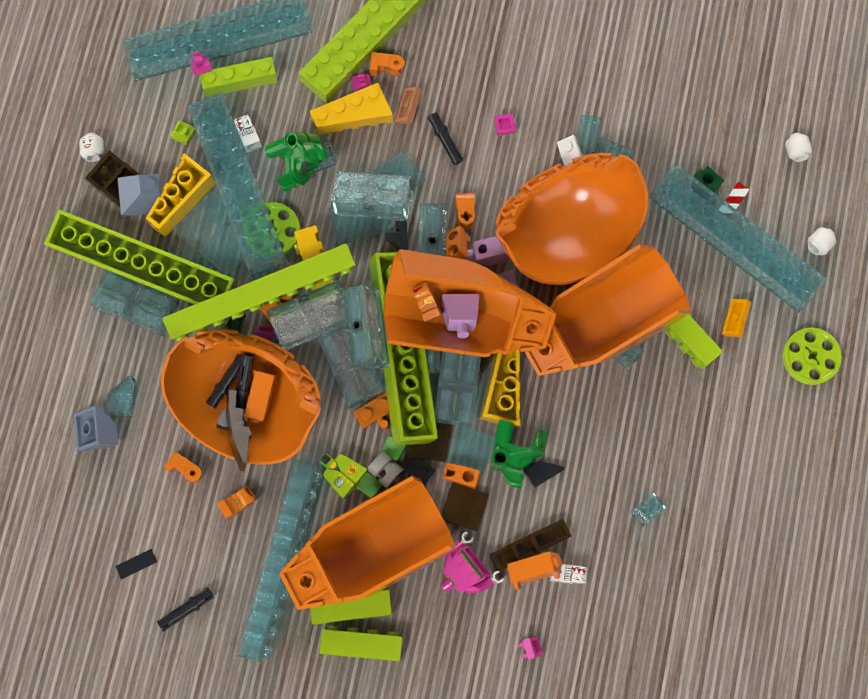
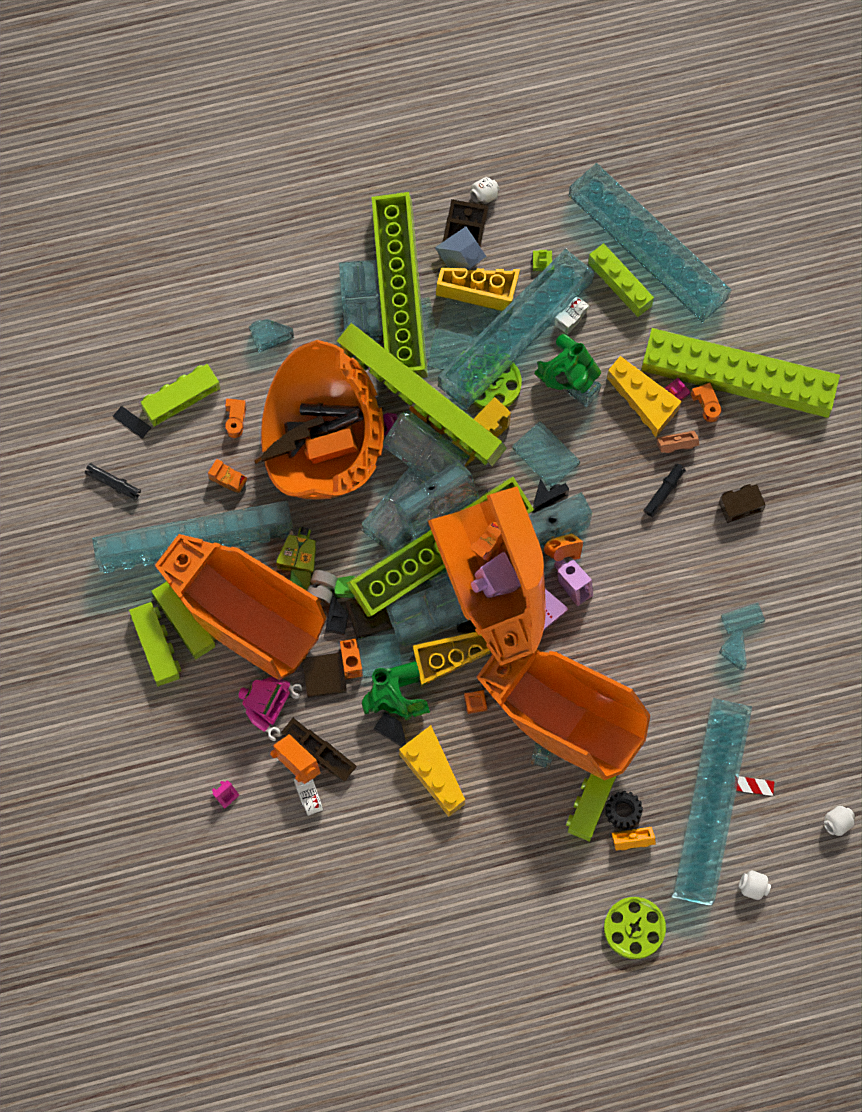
camera: 65 degrees right, 5 degrees down
sand blue slope [74,405,119,452] -> none
dark pink tile [190,51,212,76] -> none
dark green bush [224,313,246,333] -> none
clear light blue brick [330,171,413,220] -> none
orange plate [353,393,389,431] -> none
clear light blue tile [373,150,425,193] -> none
orange piece [455,193,475,230] -> none
dark pink tile [494,113,516,136] -> none
orange windscreen [495,153,648,285] -> none
white plate [557,135,582,165] -> none
clear light blue slope [630,493,666,527] -> none
dark green brick [692,166,725,199] -> none
none -> lime brick [141,364,220,427]
none -> yellow wedge [399,725,465,817]
none -> orange tile [464,690,487,714]
none -> black tyre [605,791,643,830]
none -> dark brown brick [719,484,766,523]

